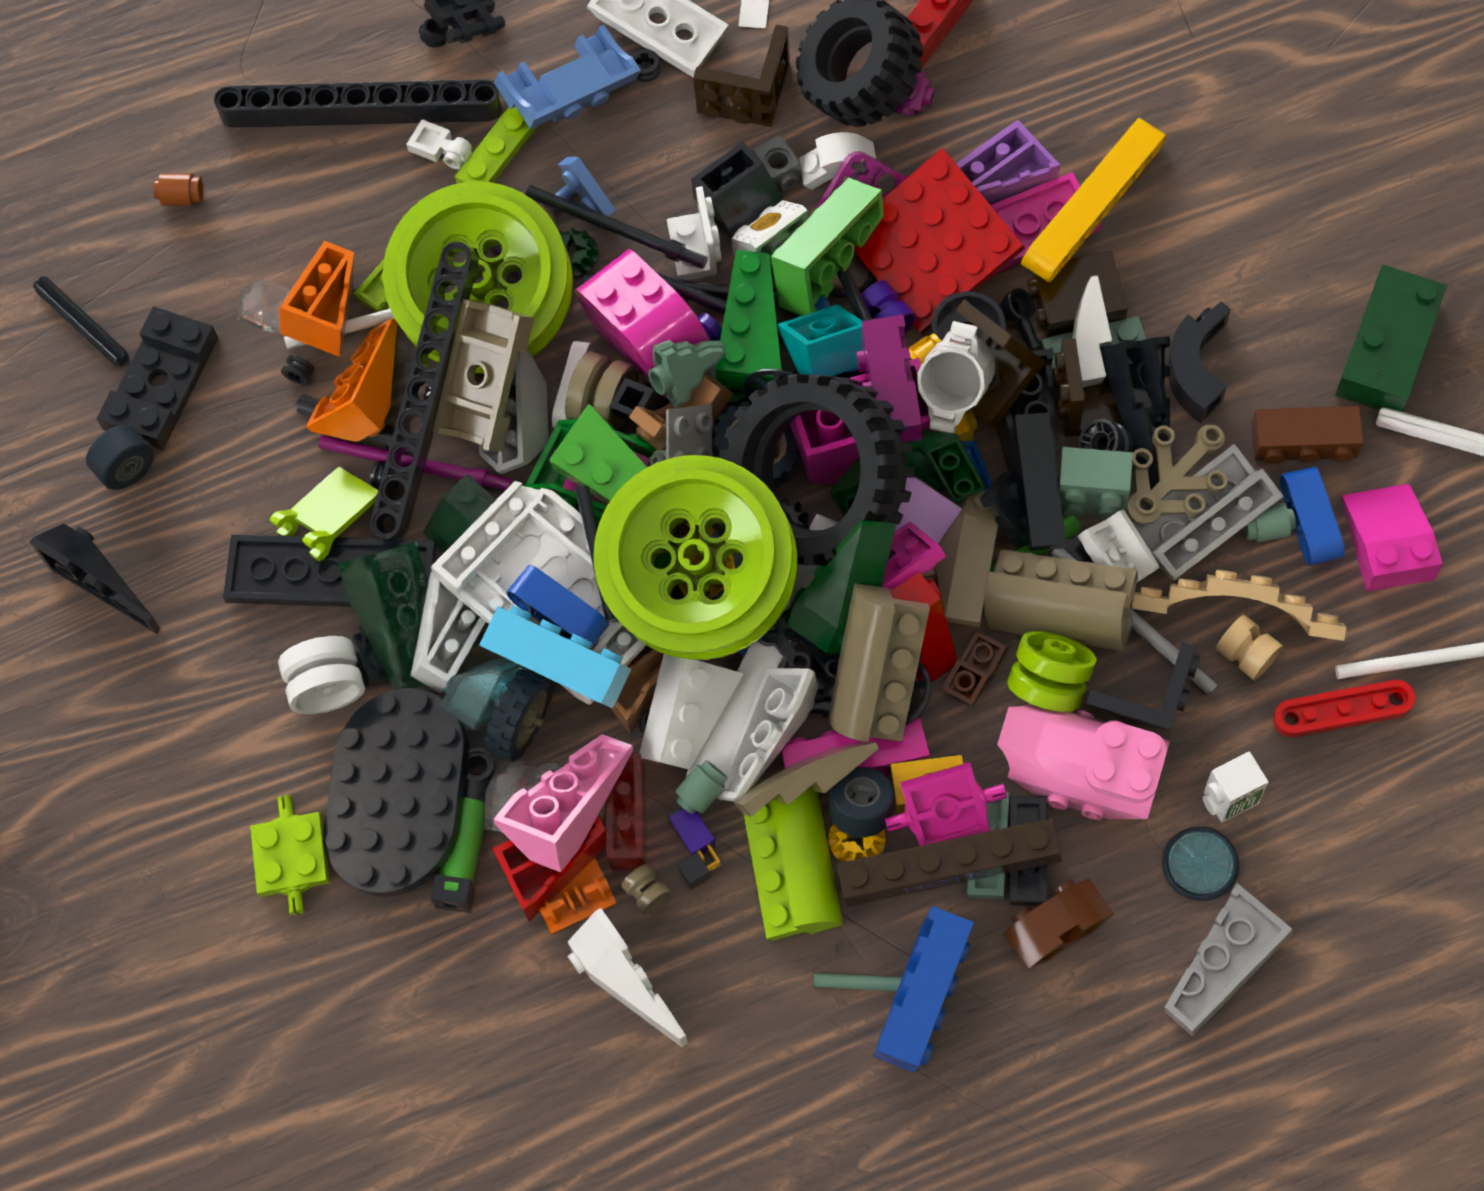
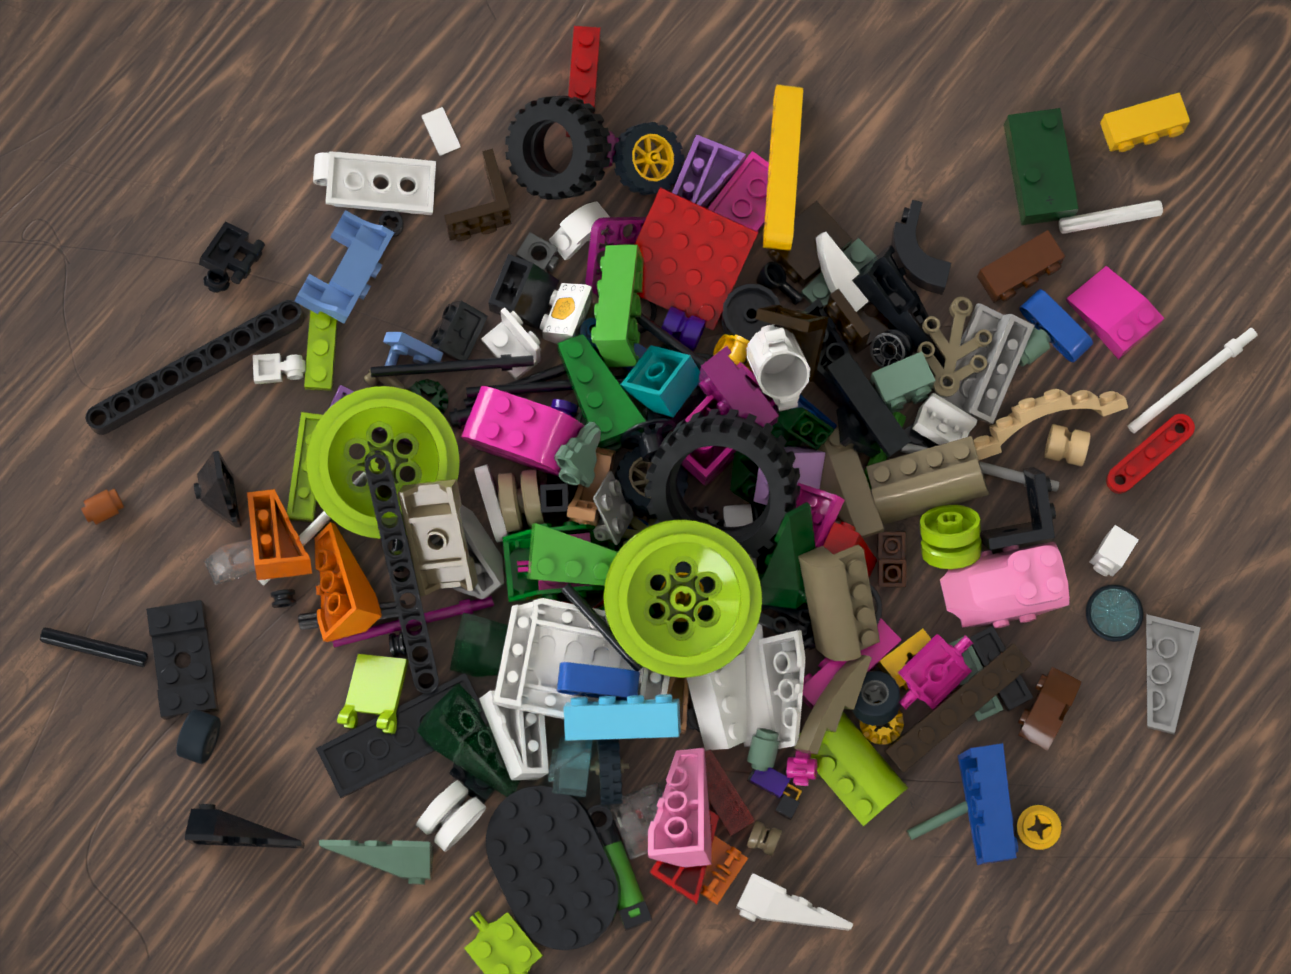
camera: 40 degrees left, 10 degrees up
none -> black wedge [194,451,241,528]
none -> sand green wedge [319,840,433,885]
none -> black bracket [431,301,488,361]
none -> black wheel [612,122,684,195]
none -> dark pink gear [787,751,817,786]
none -> yellow gear [1017,805,1061,850]

